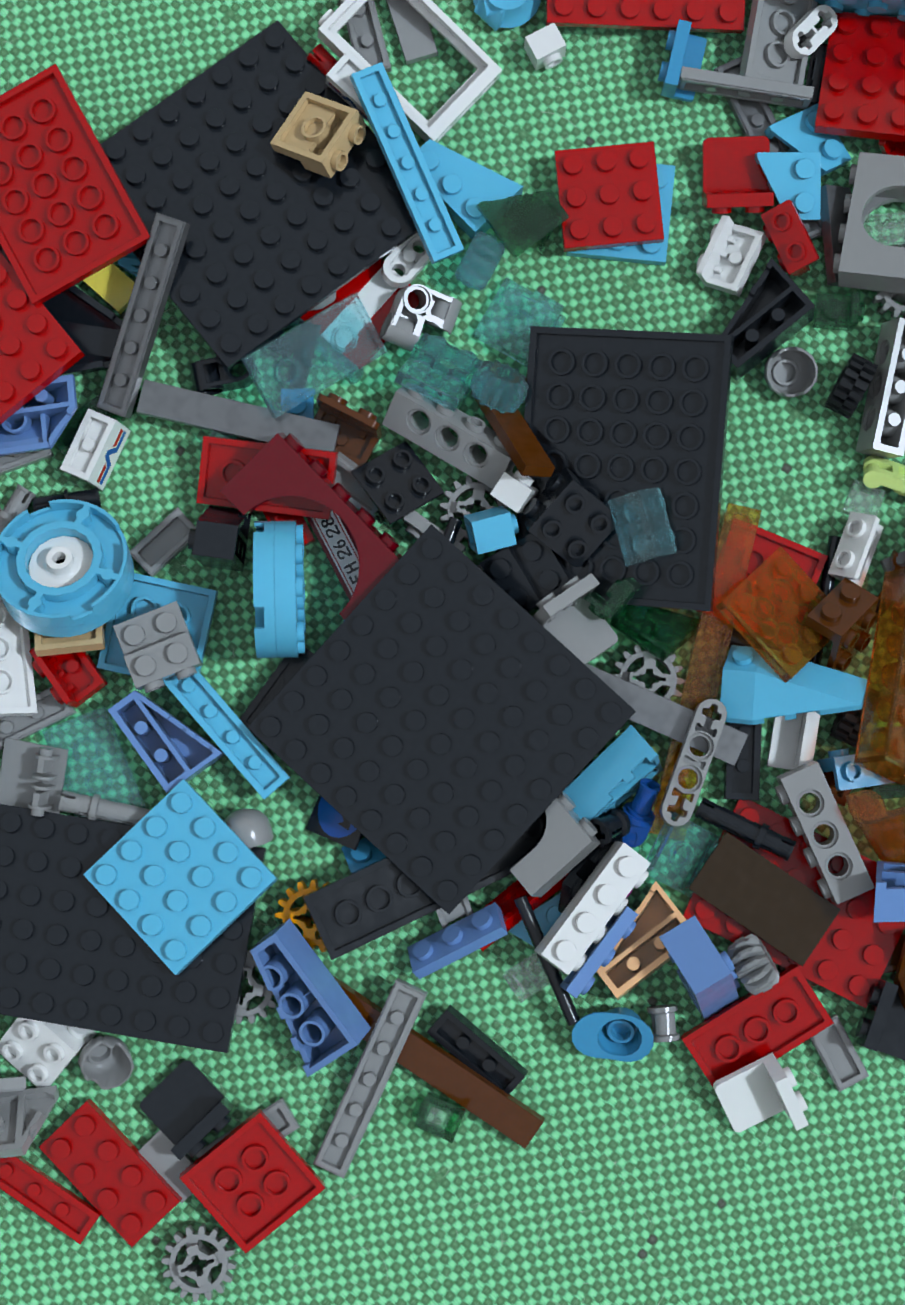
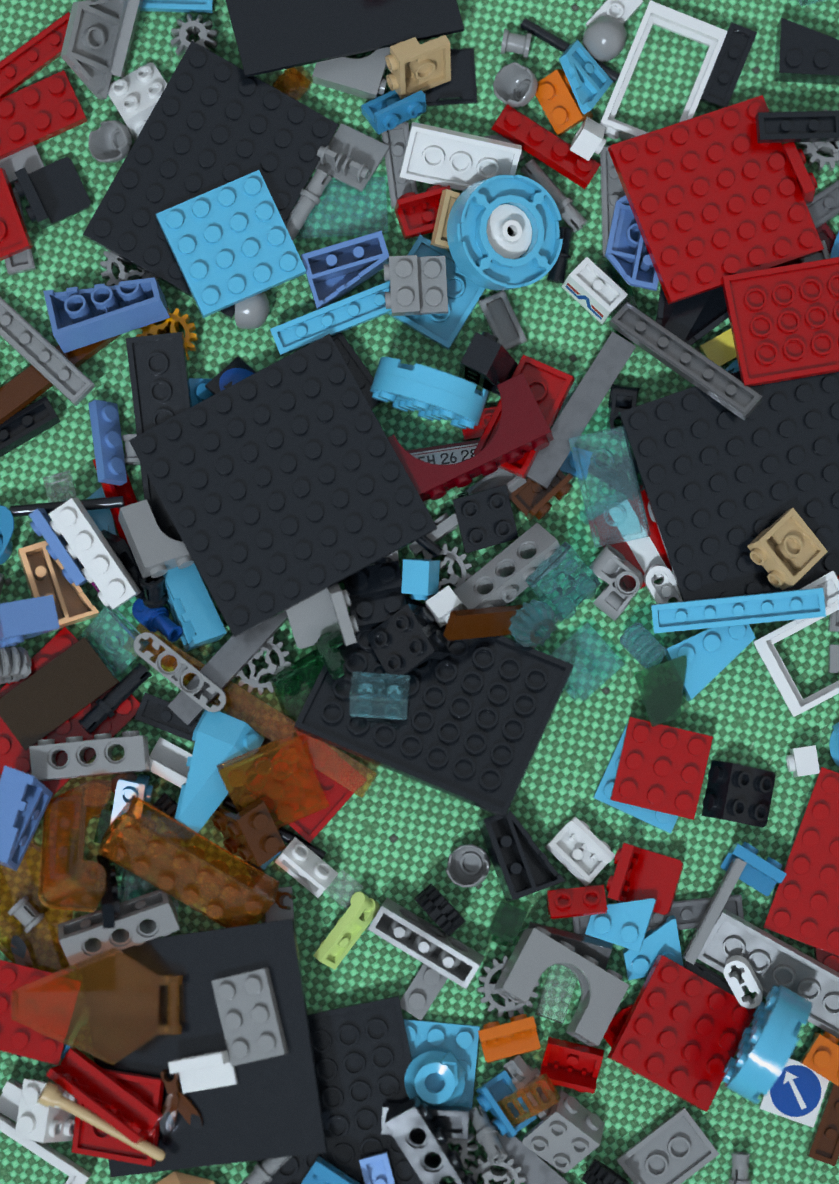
camera: 105 degrees right, 0 degrees up
none -> black bracket [701,760,775,827]

